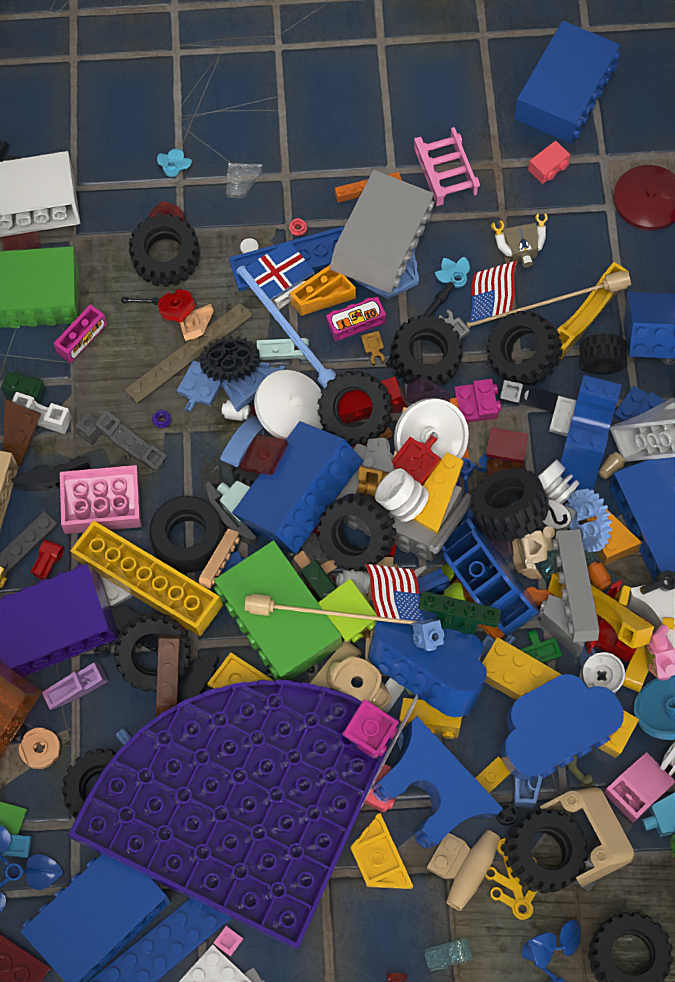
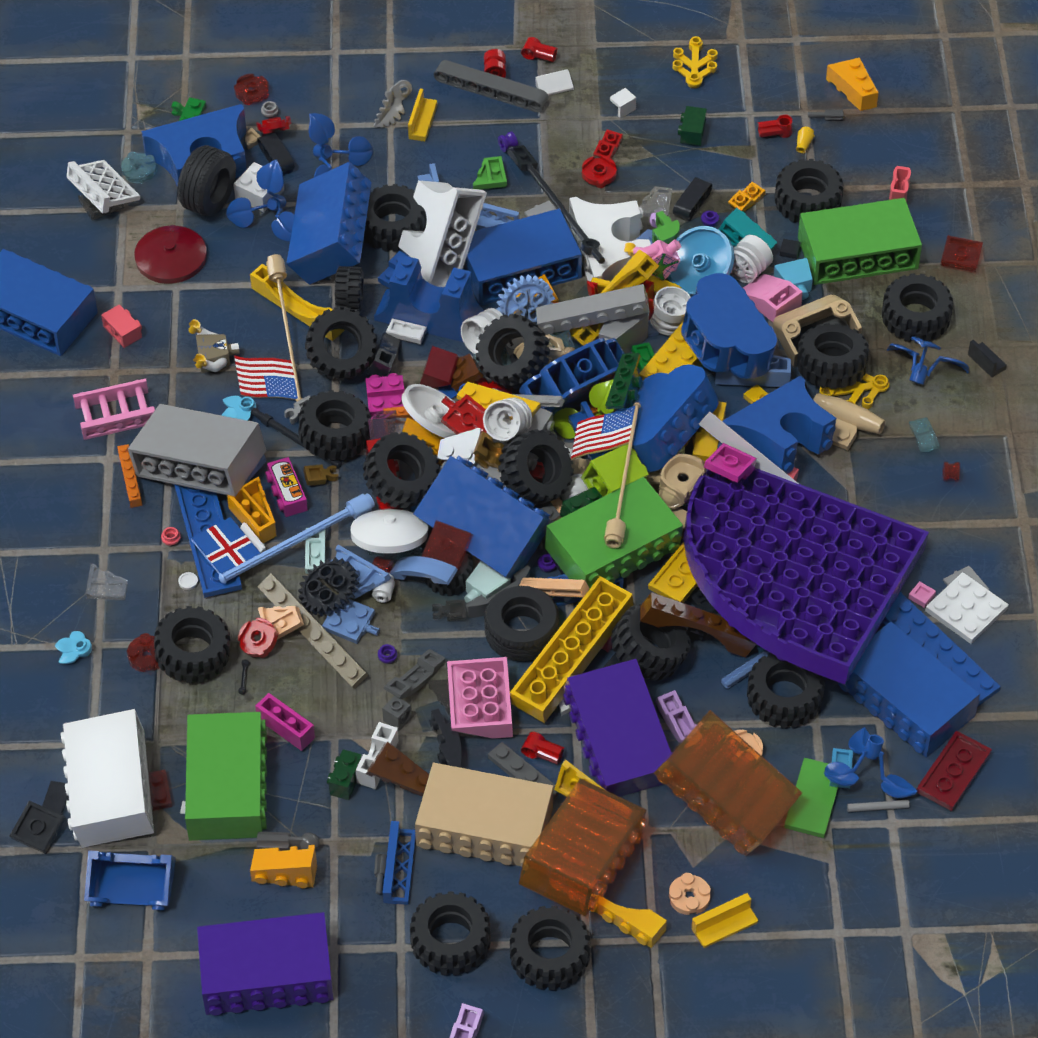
camera: 90 degrees left, 15 degrees down
yellow wing [350,813,413,889] -> none
medium blue brick [412,618,444,651] -> none

